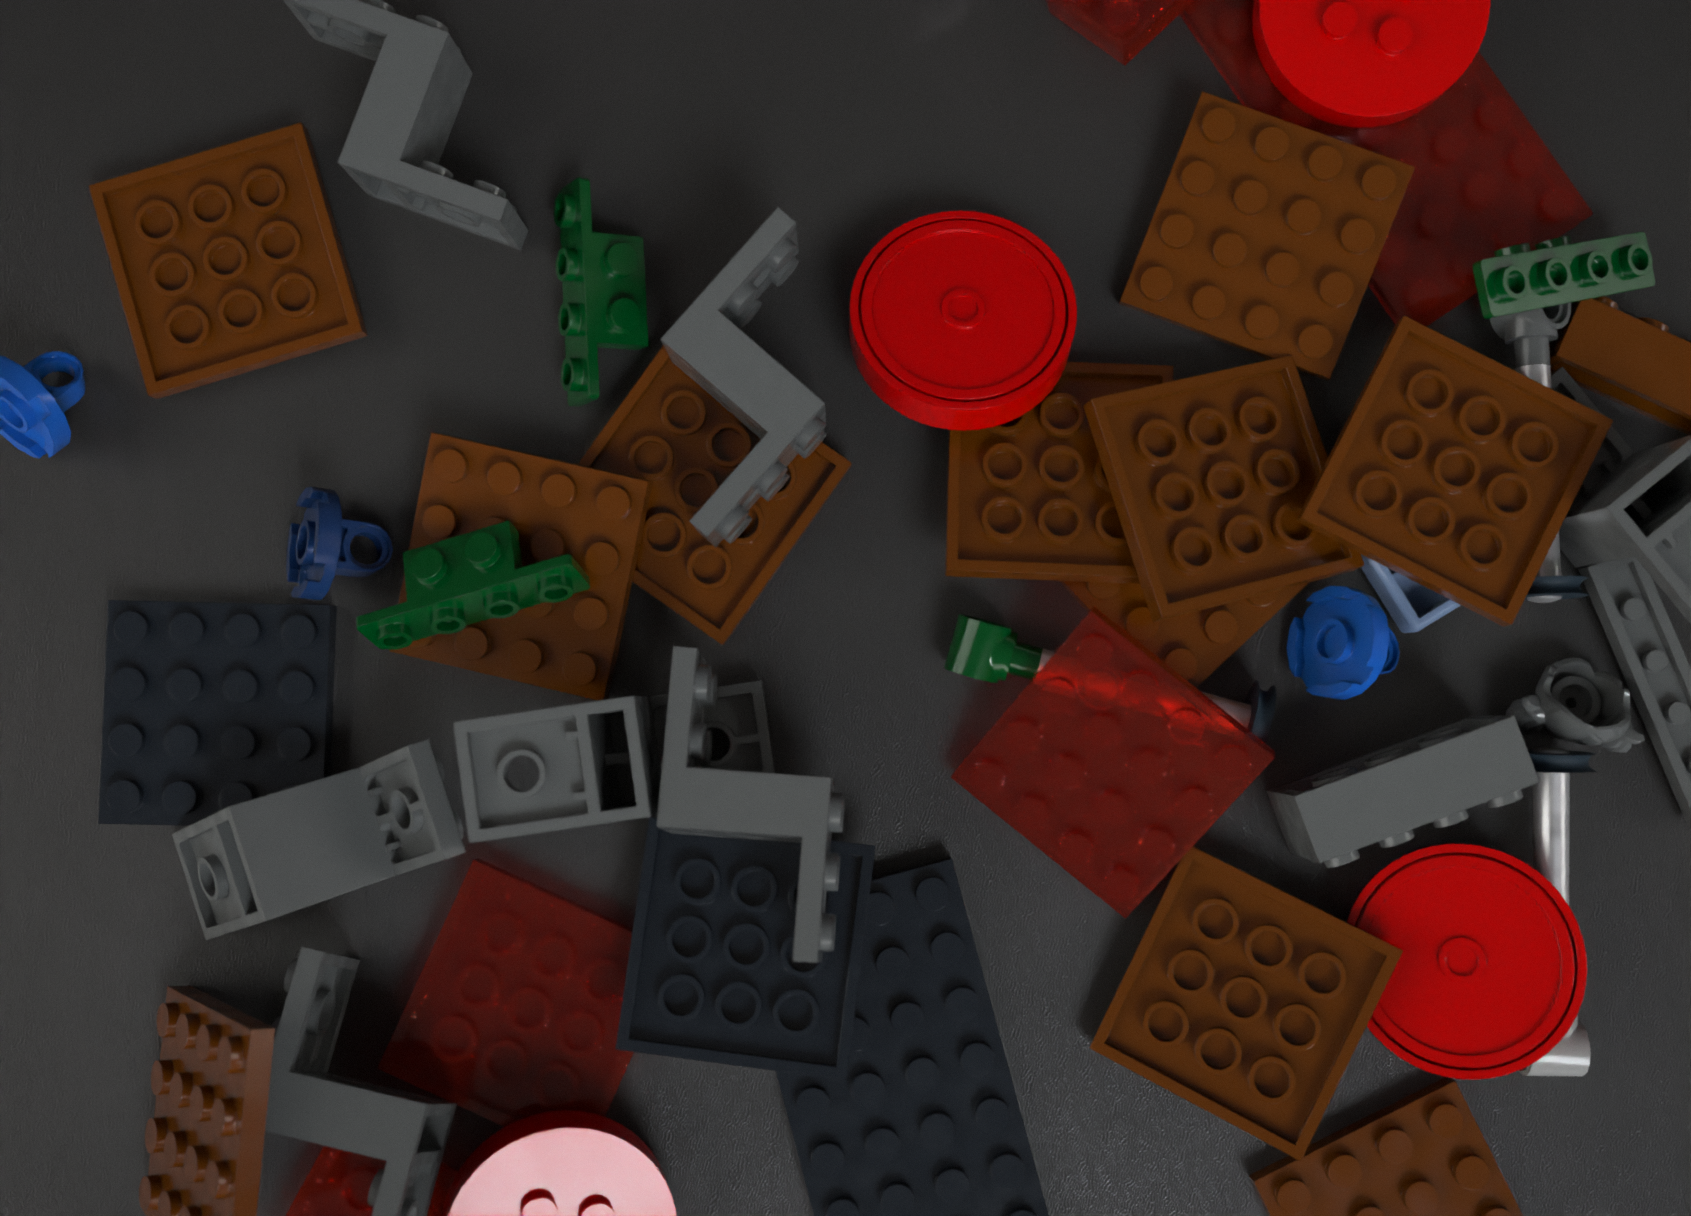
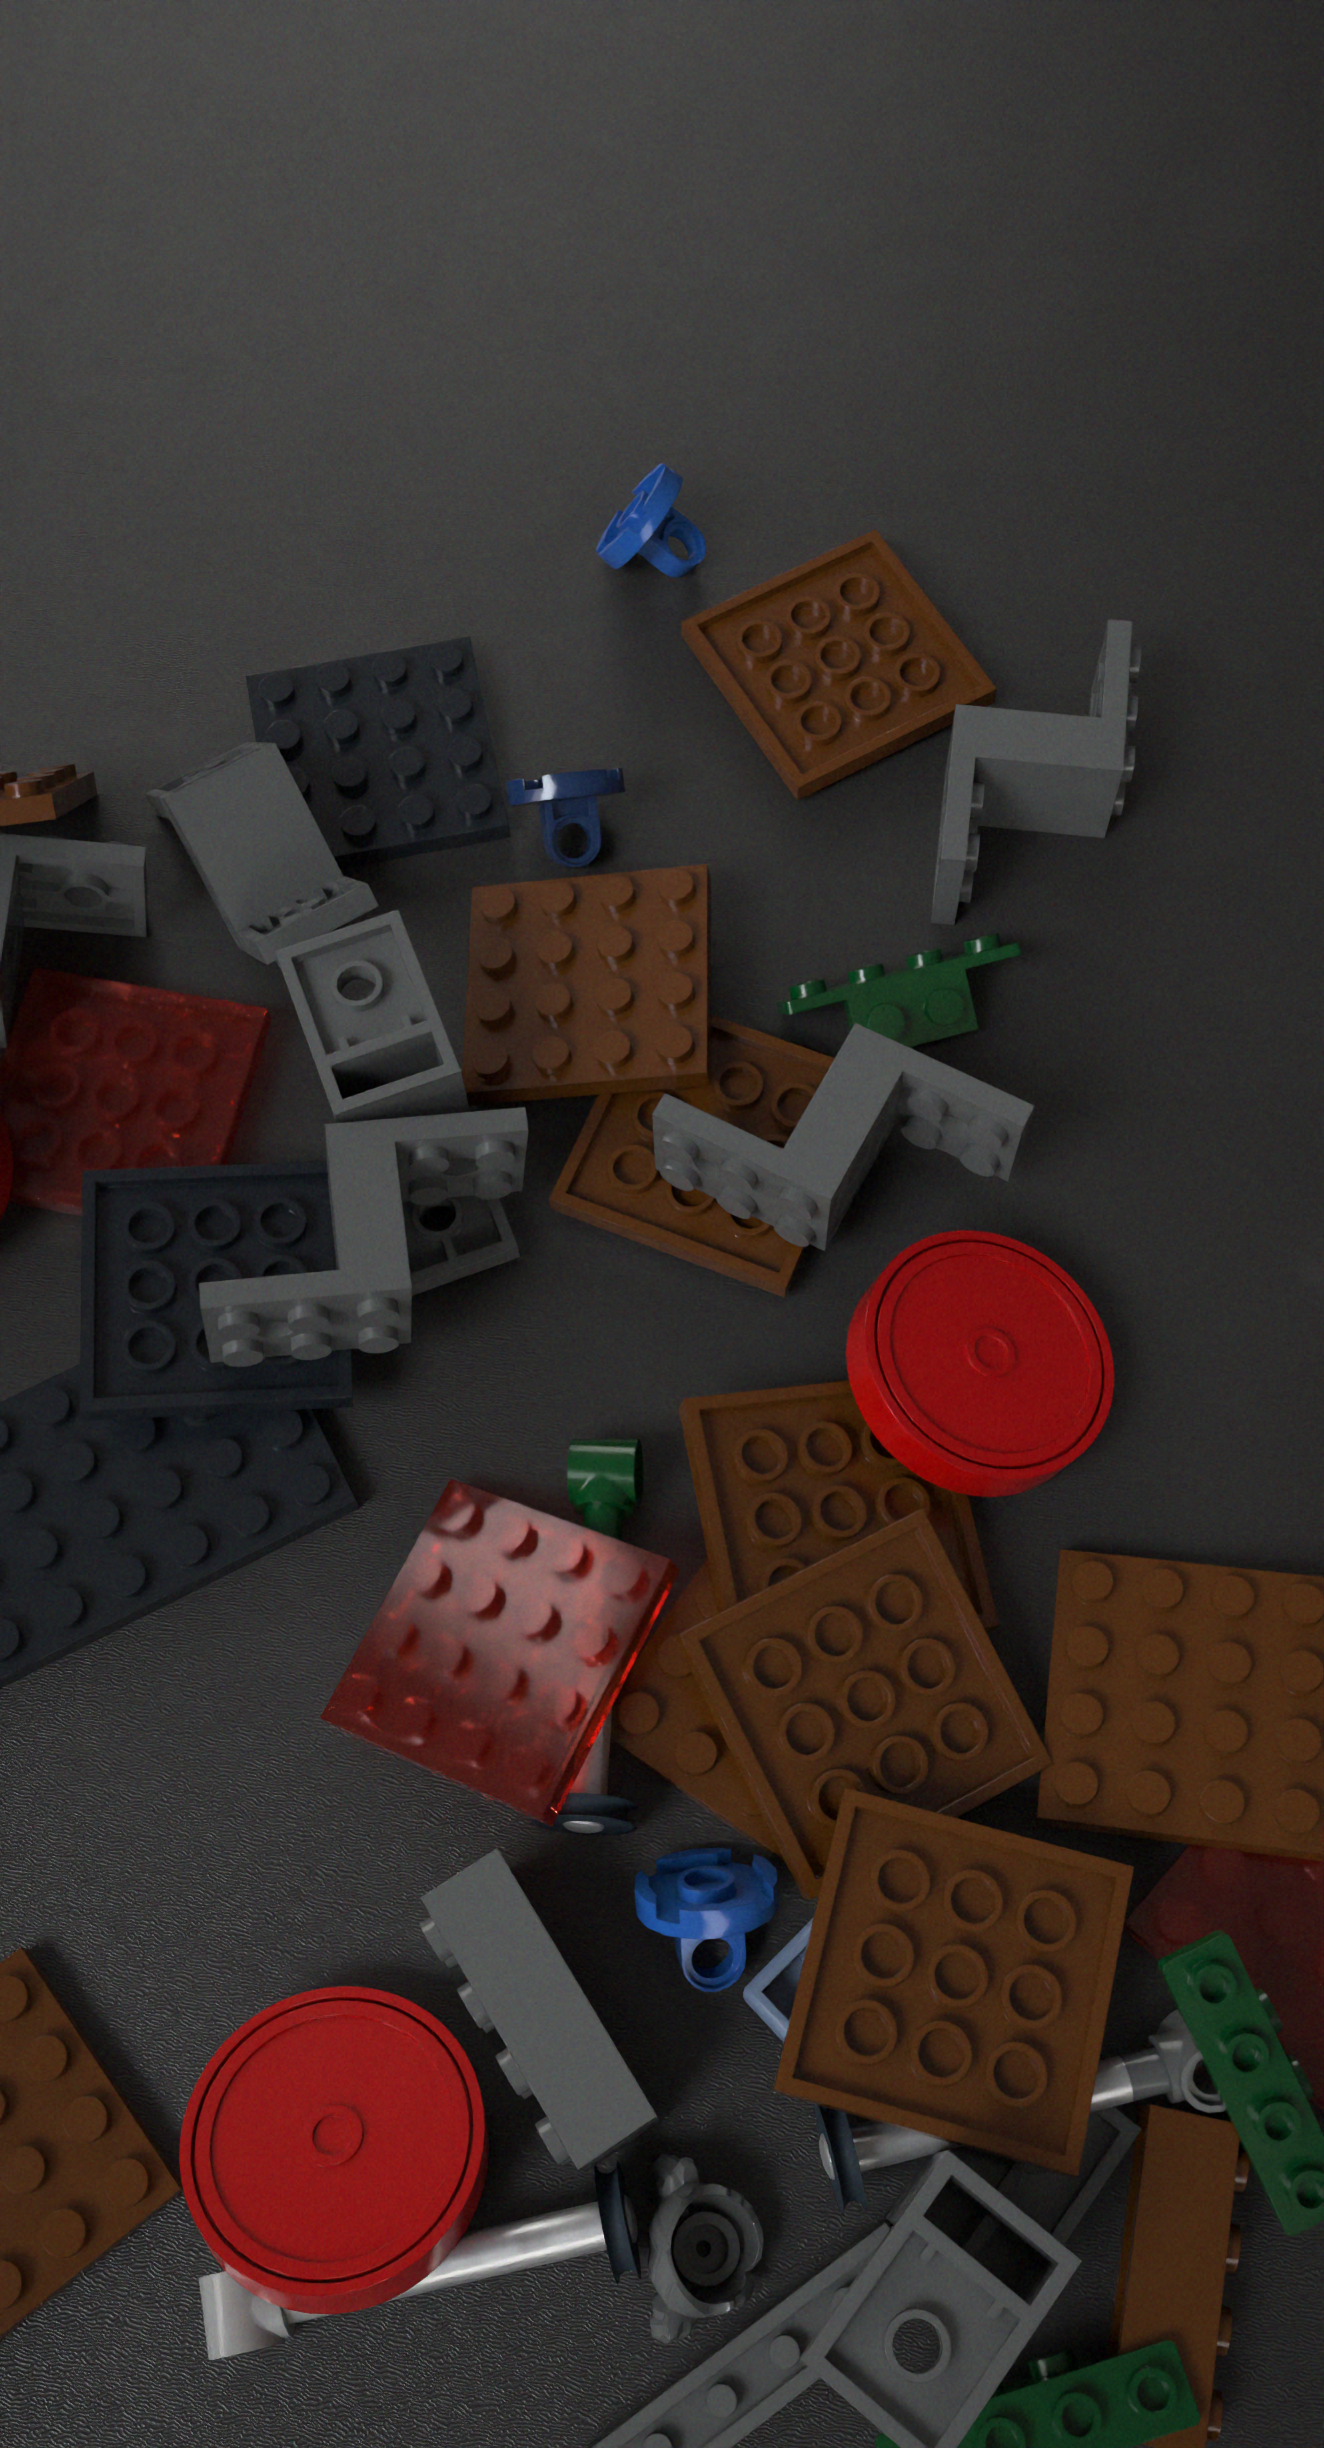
camera: 80 degrees right, 20 degrees down
dark green bracket [356,520,590,650] -> none
reddish brown plate [1089,844,1403,1161] -> none

